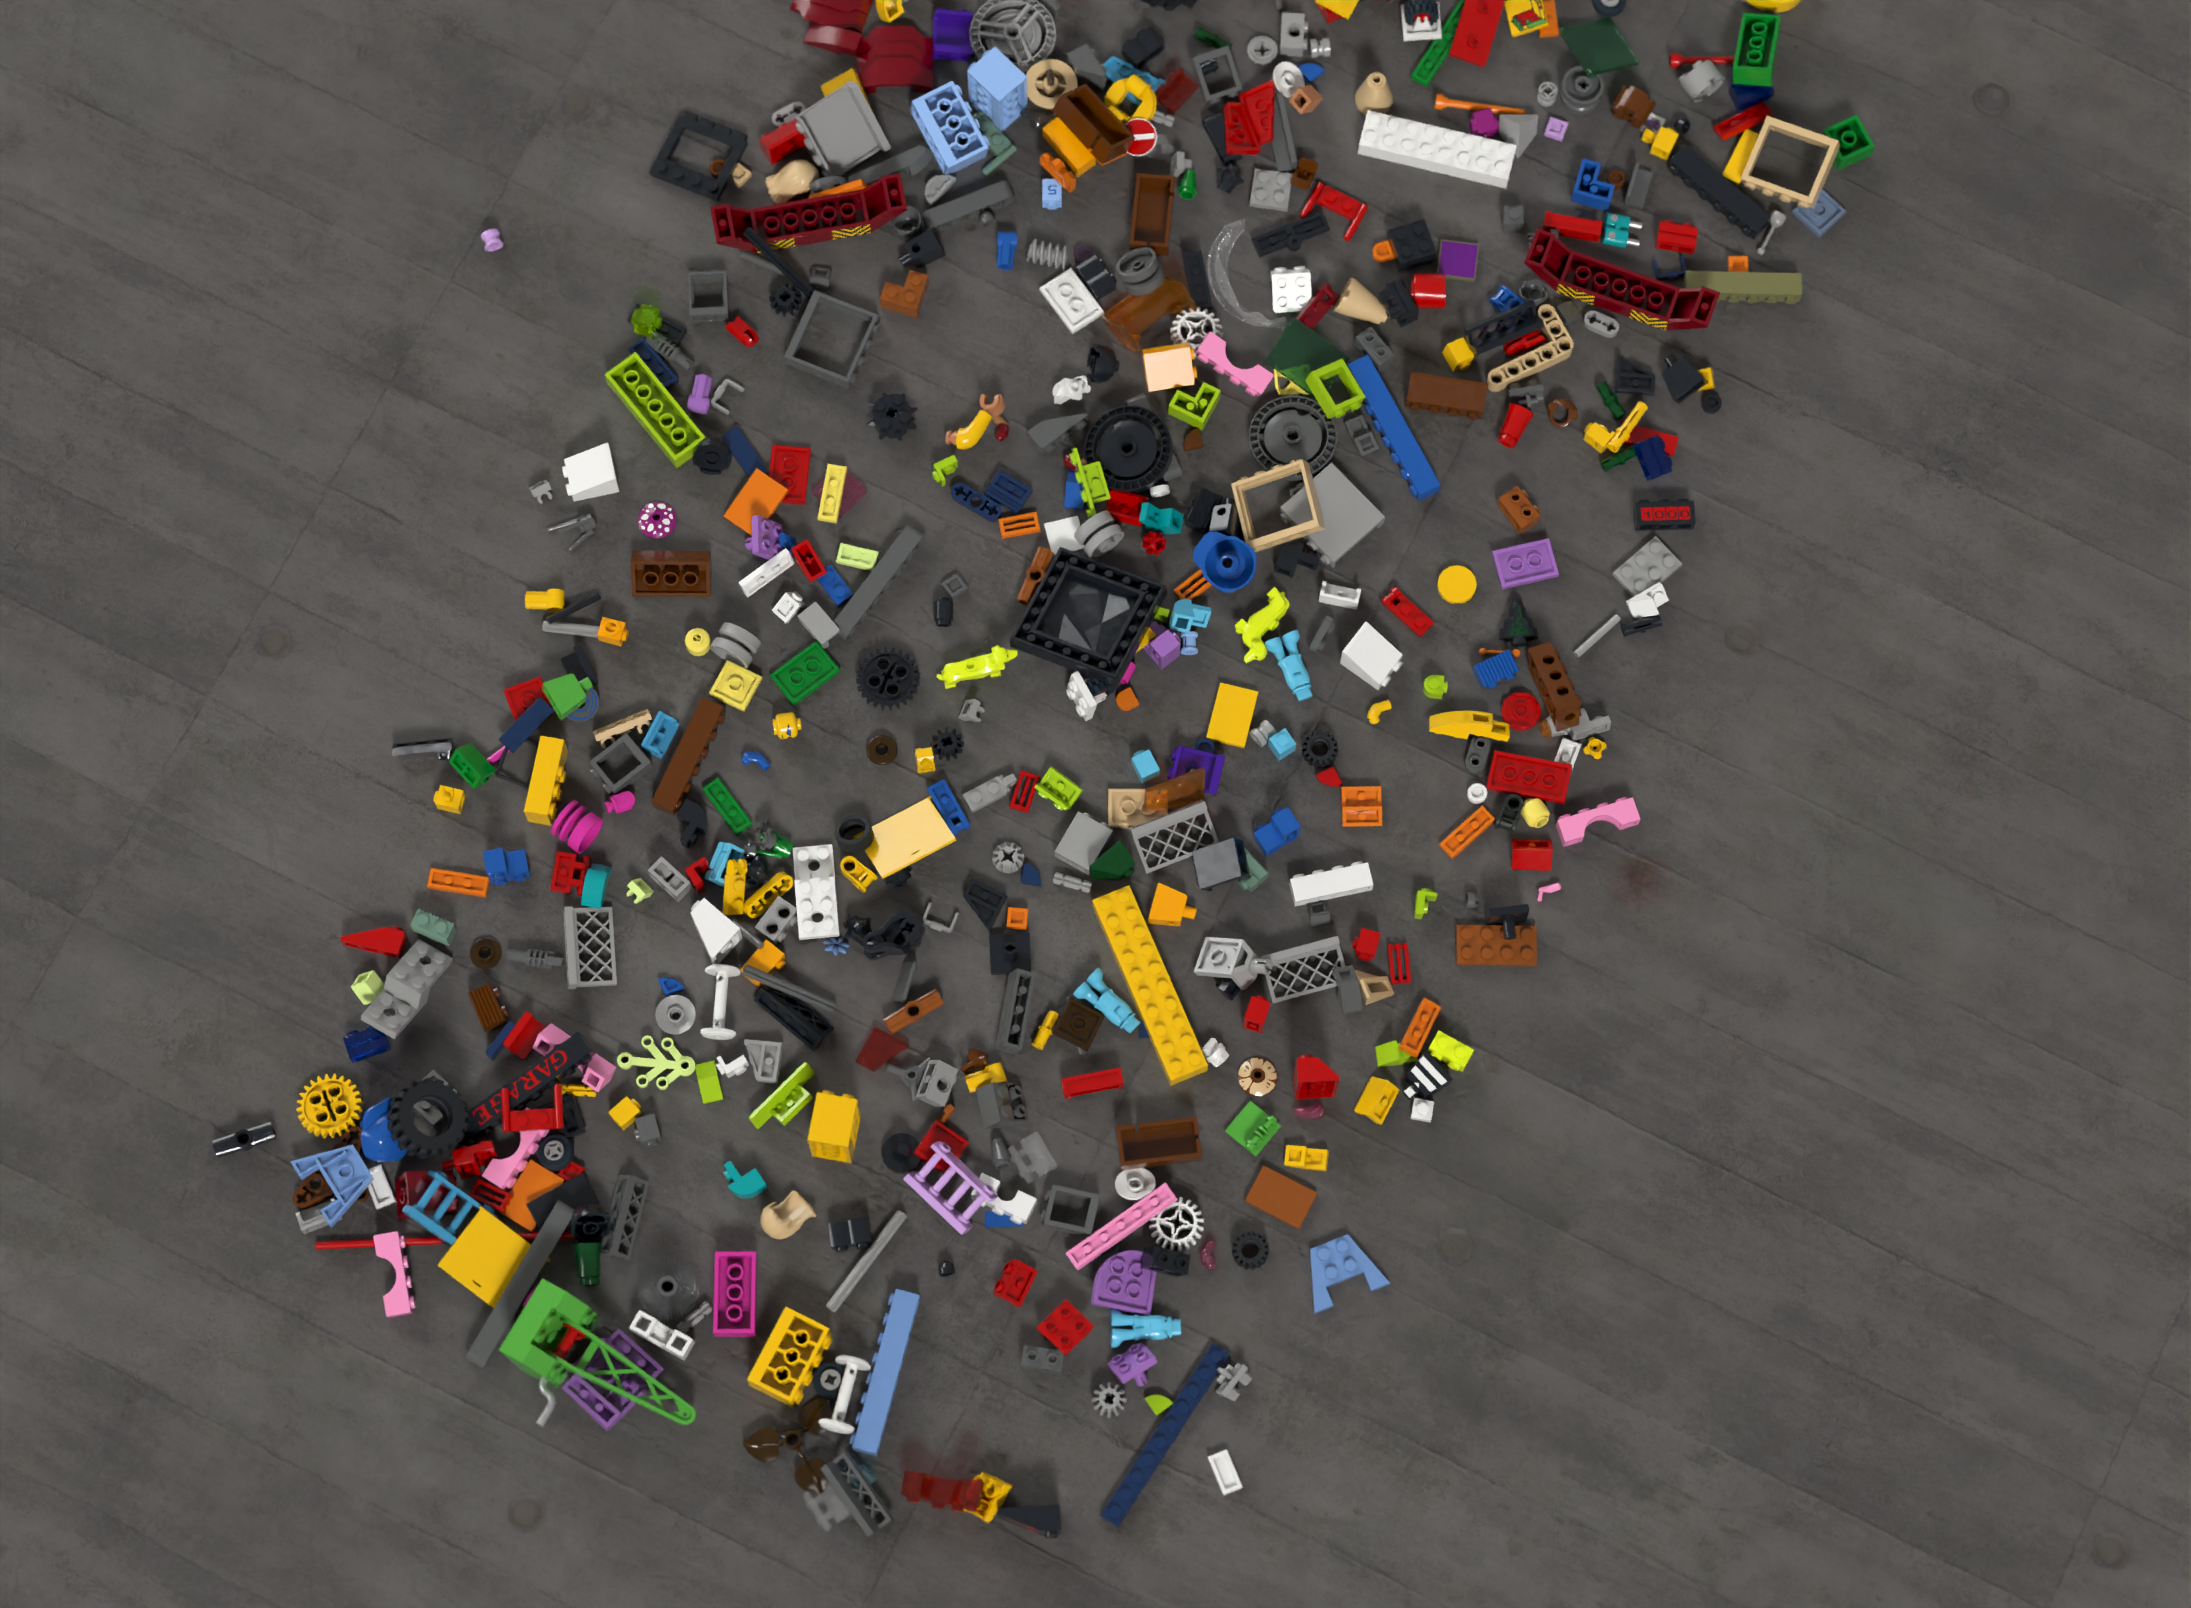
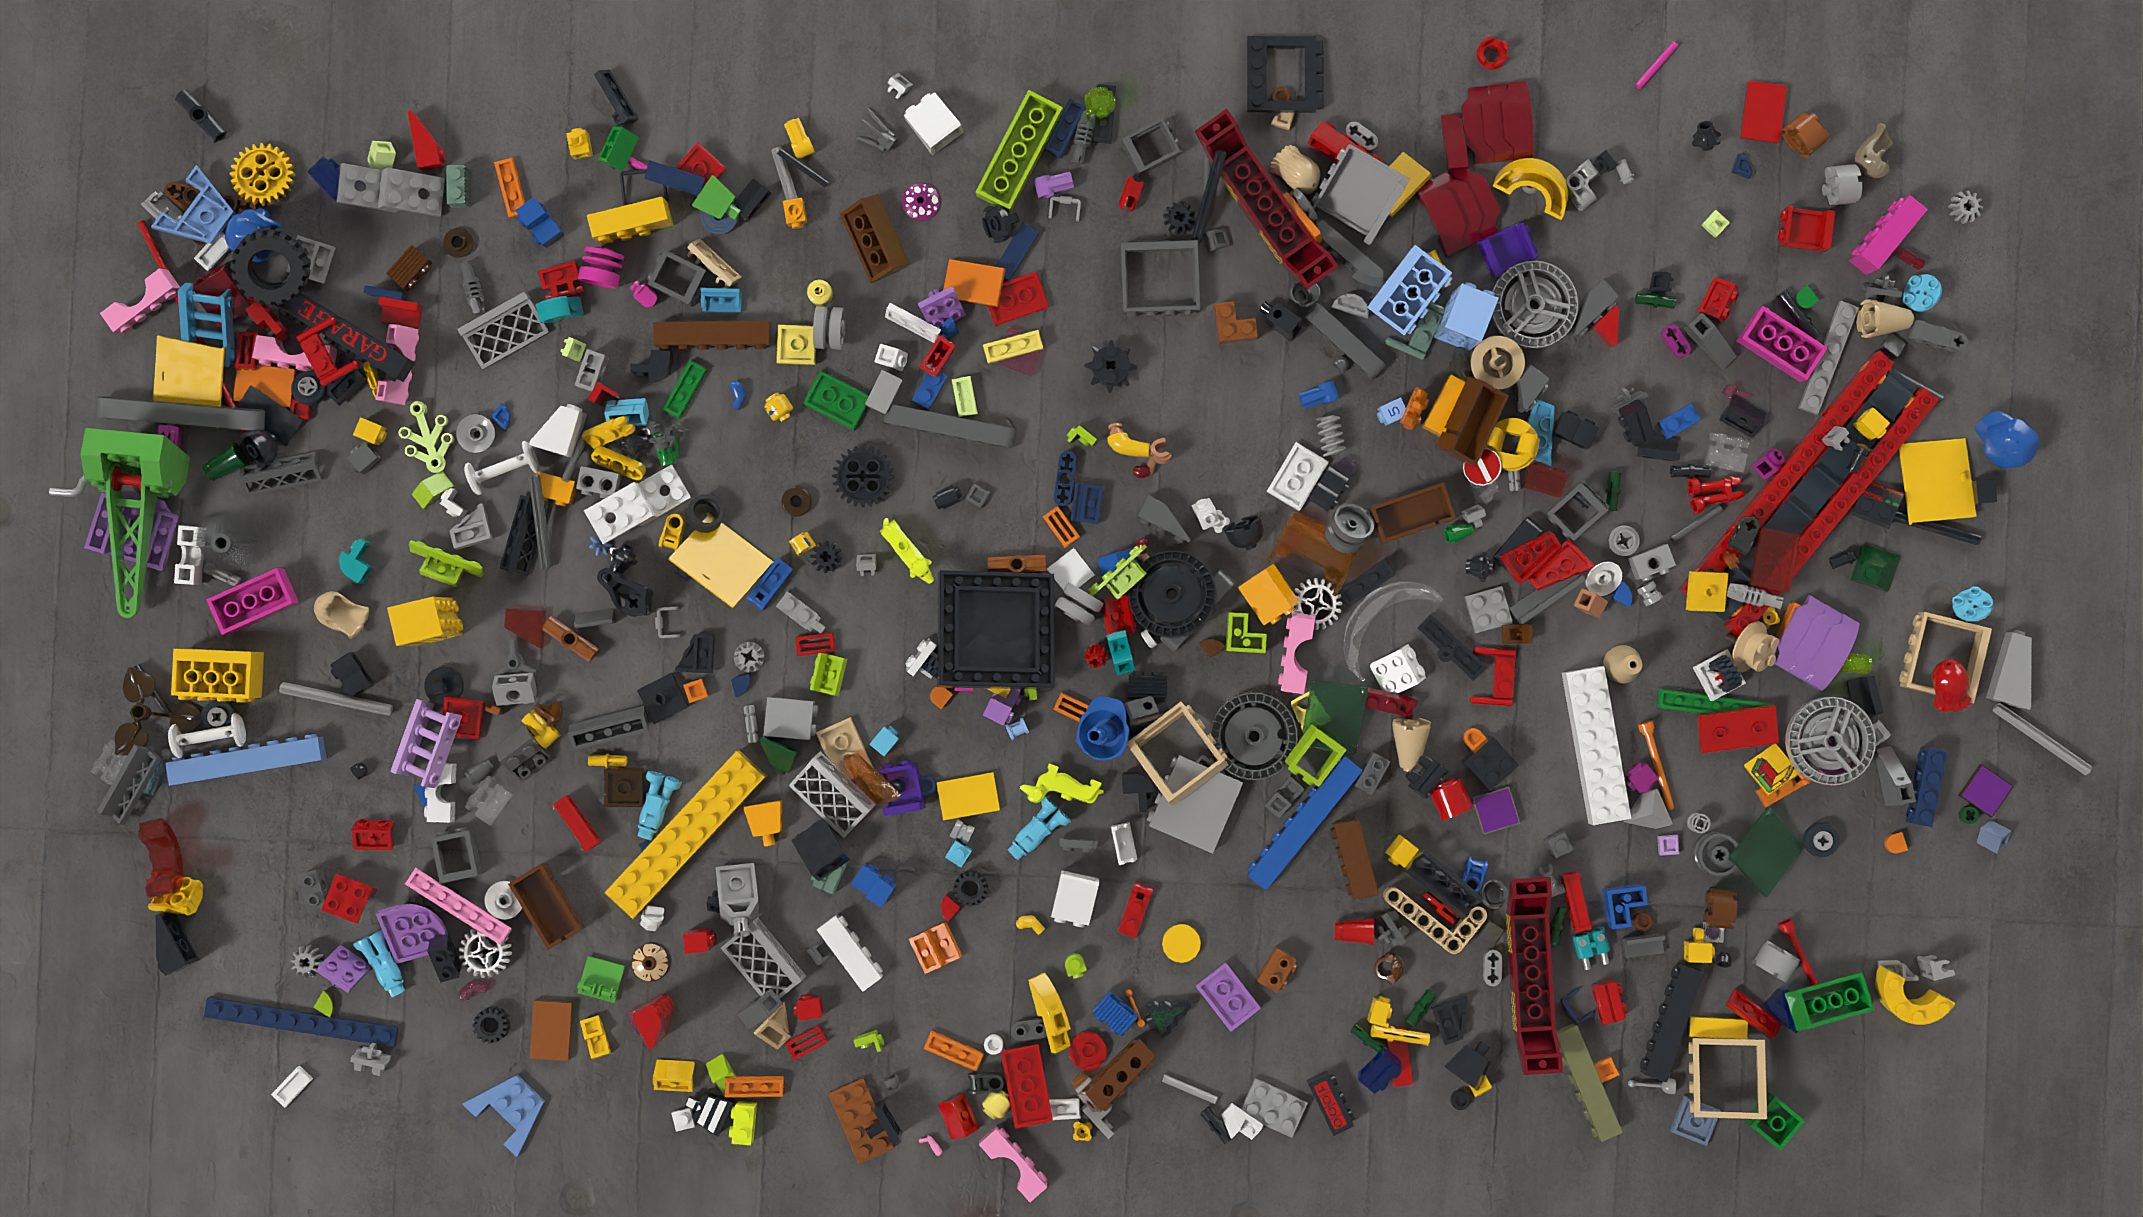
camera: 65 degrees right, 15 degrees up
medium azure brick [1169,599,1212,633] -> none
none -> dark green pin [1549,906,1568,946]

